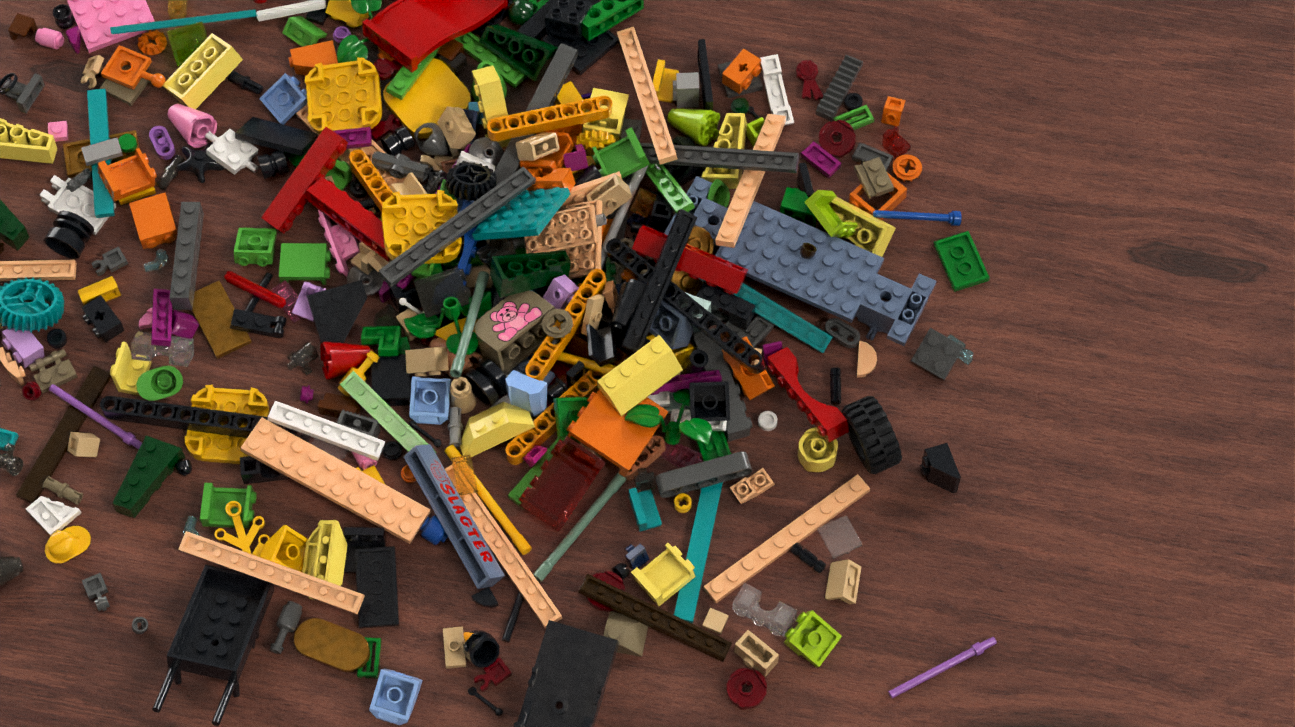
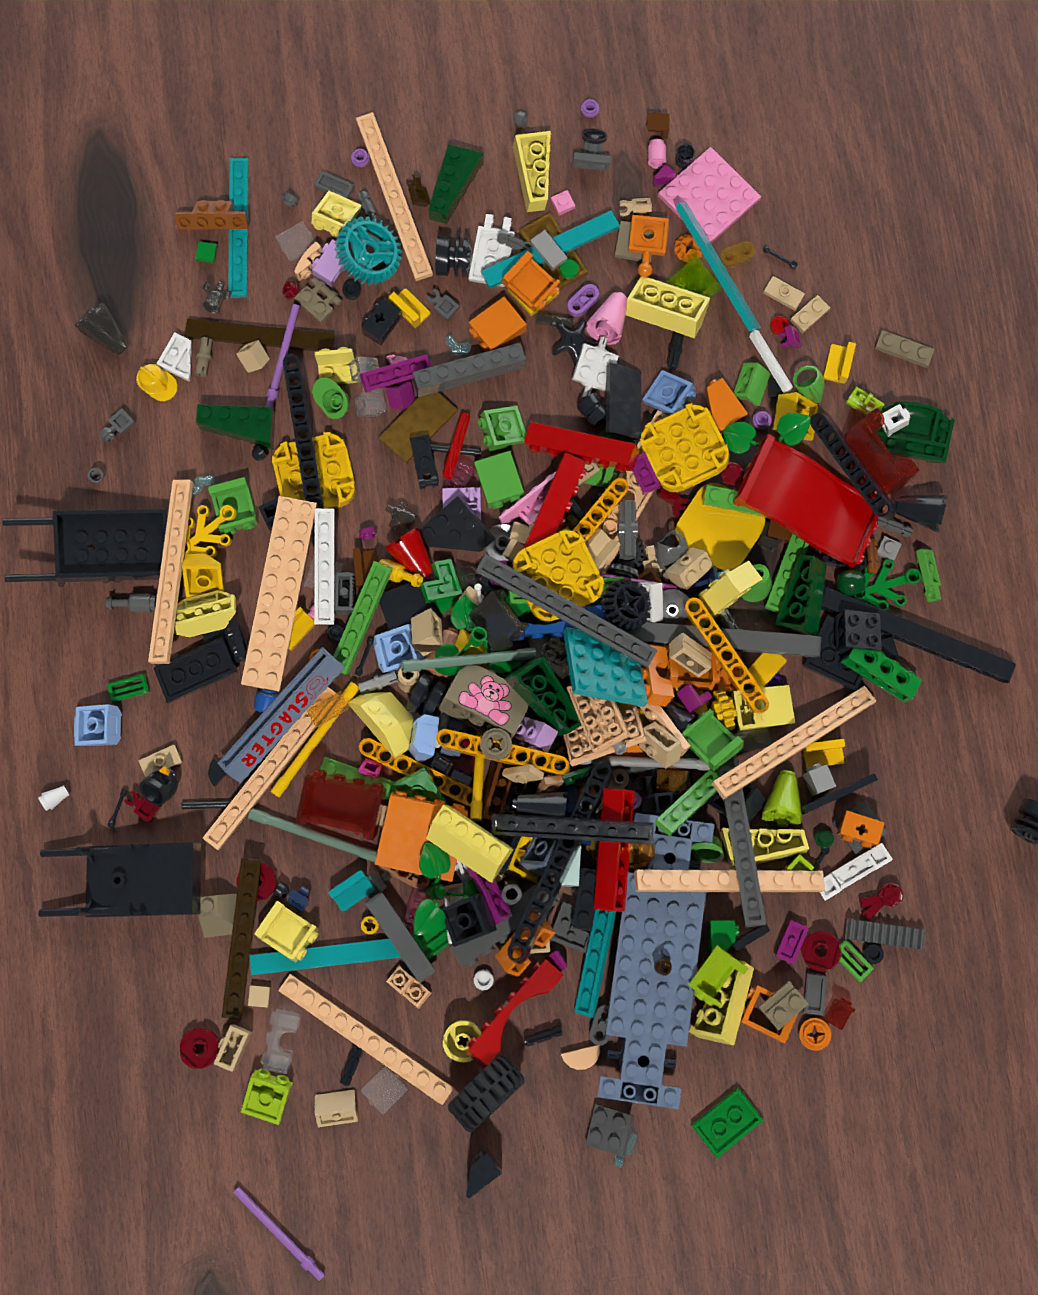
camera: 70 degrees right, 15 degrees up
pearl gold tile [294,618,370,672] -> none
black wheel [380,126,415,156] -> none
black panel [586,324,617,367] -> none
blue piece [873,210,962,226] -> none
orange bracket [881,96,906,126] -> none

